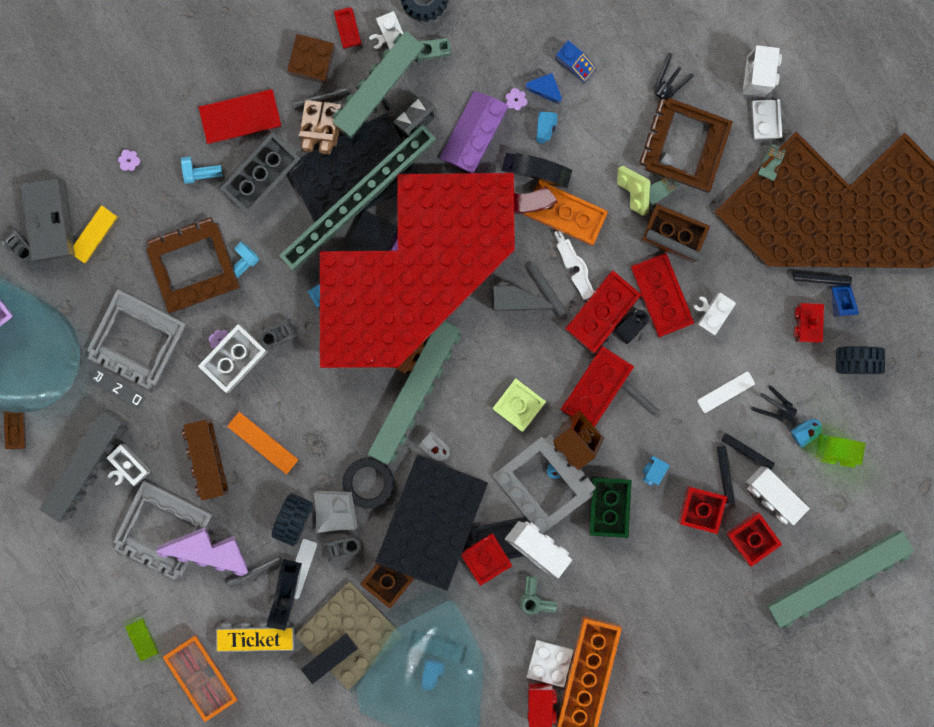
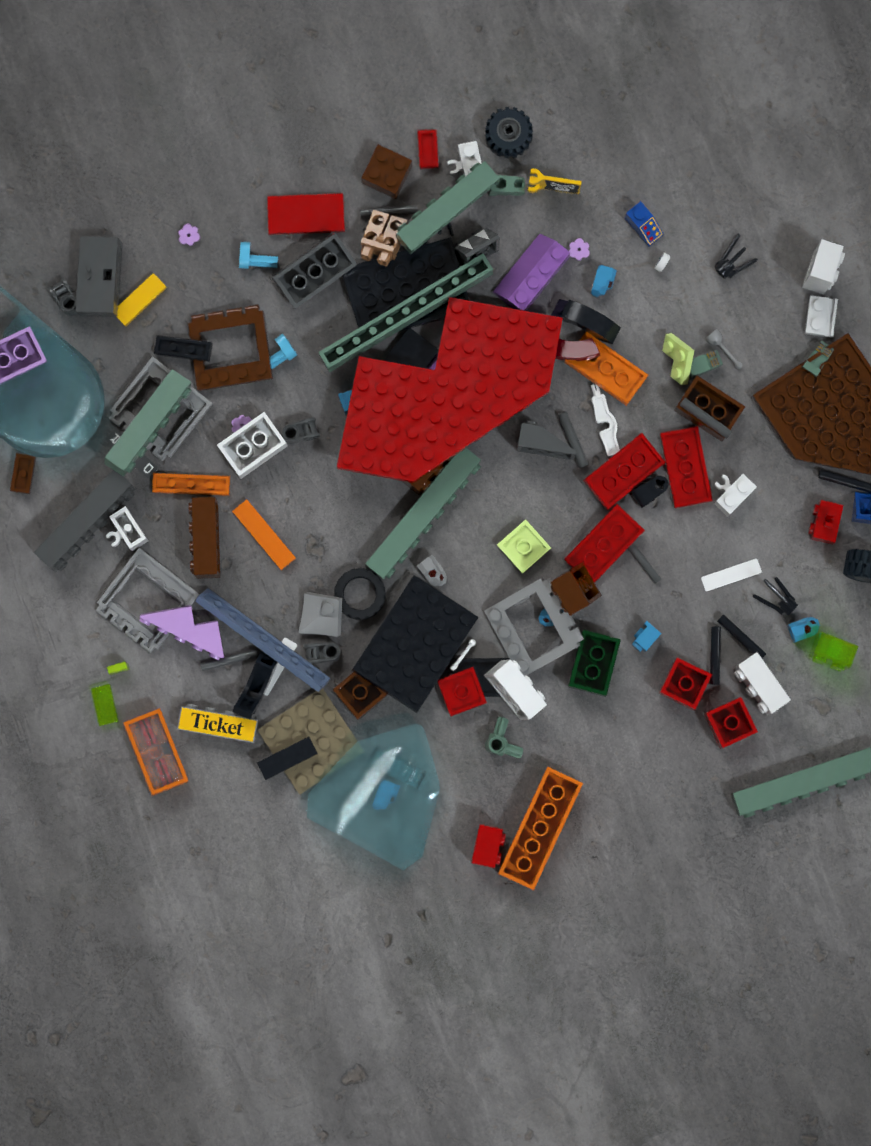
camera: 10 degrees right, 5 degrees down
black wheel [272,493,313,547] -> none
blue slope [525,73,562,105] -> none
white plate [526,639,574,688] -> none
reddish brown hinge [639,98,733,193] -> none
none -> sand green brick [105,369,192,477]
none -> lime tile [107,661,130,675]
none -> orange tile [152,473,230,496]
none -> black tile [154,335,213,362]
none -> sand blue plate [196,588,330,692]
none -> white hinge [450,639,476,671]
none -> yellow flag [528,168,582,194]
none -> white tile [654,252,670,272]

